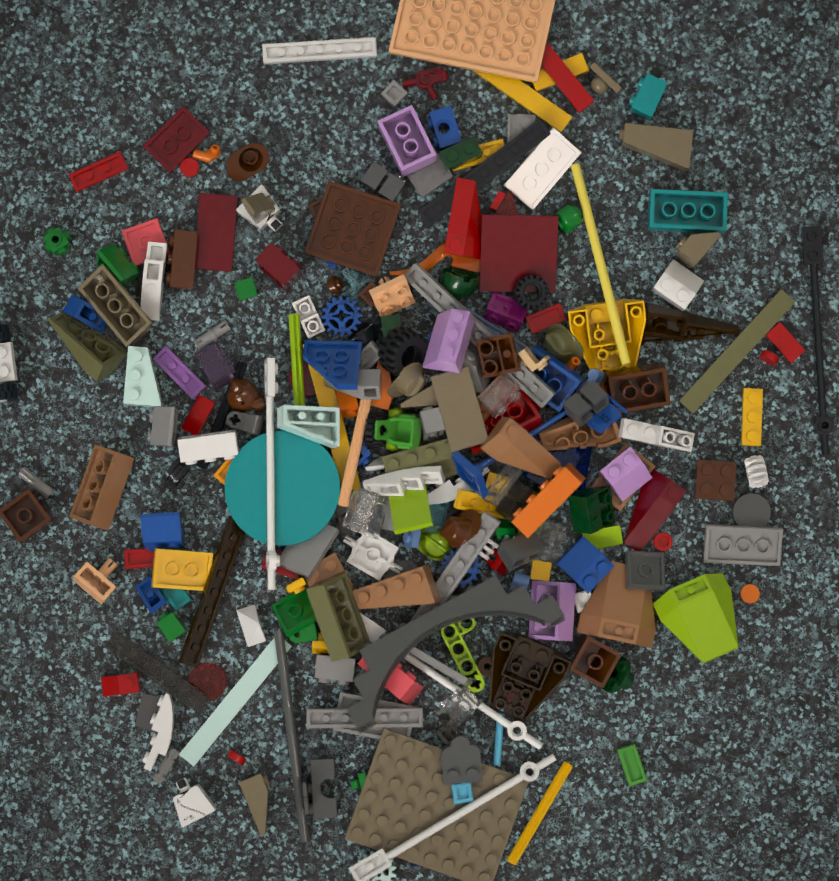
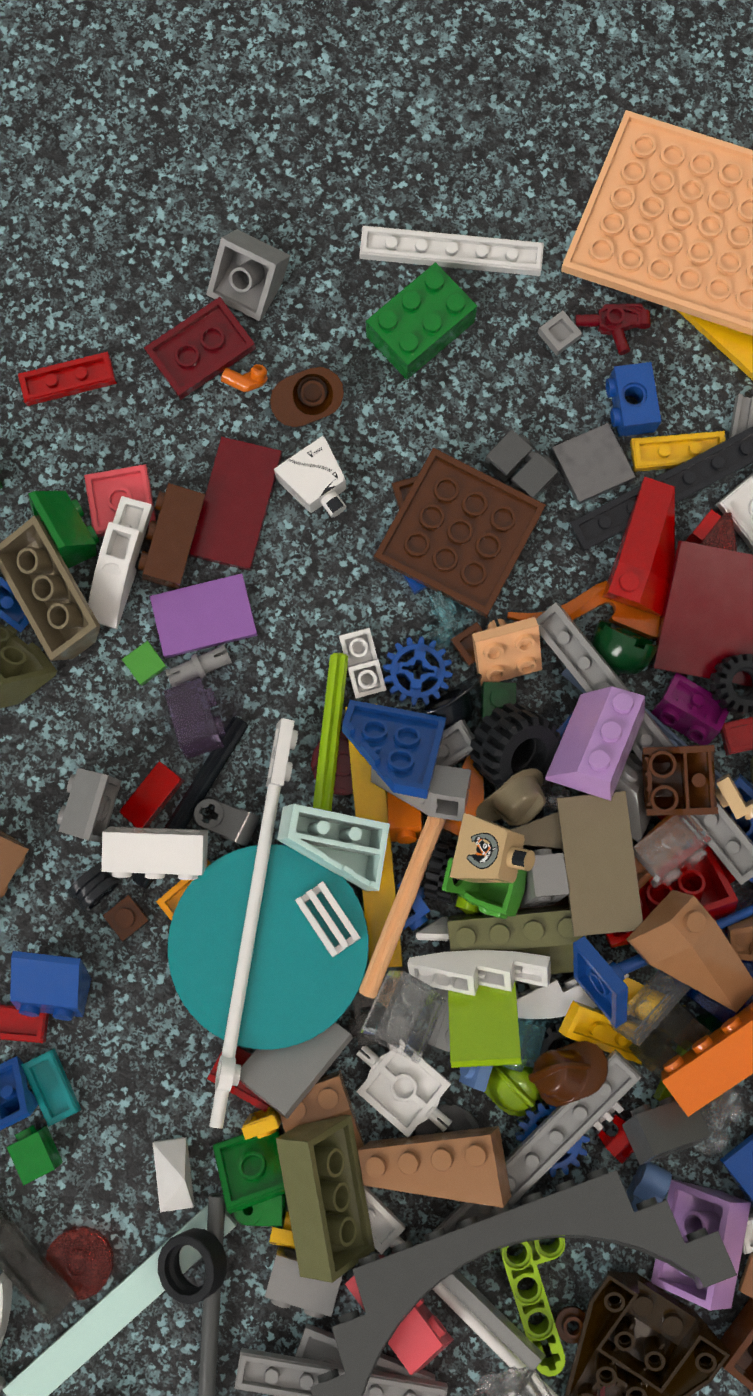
camera: 15 degrees right, 5 degrees down
light aqua wedge [123,346,164,407] -> none
yellow plate [151,548,213,591] -> none
medium lavender tile [153,346,207,400] -> none
dark brown tile [178,516,245,668] -> none
red tile [180,158,199,178] -> none
reddish brown hair [227,378,266,413] -> none
green tile [234,277,258,301] -> none
dark tan slope [241,192,275,224] -> none
dark red brick [255,243,302,293] -> none
reddish brown plate [327,275,344,294] -> none
lavender brick [377,105,437,177] -> none
dark green brick [439,136,482,173] -> none
green tile [496,519,515,541] -> none
yellow tile [530,560,552,581] -> none
none -> reddish brown plate [103,895,150,942]
none -> bright green tile [122,640,168,686]
none -> medium lavender tile [150,573,258,659]
none -> black tyre [158,1228,227,1305]
none -> light grey slope [206,229,291,321]
none -> white tile [295,881,361,957]
none -> green brick [366,262,477,380]
none -> tan torso [450,813,535,883]

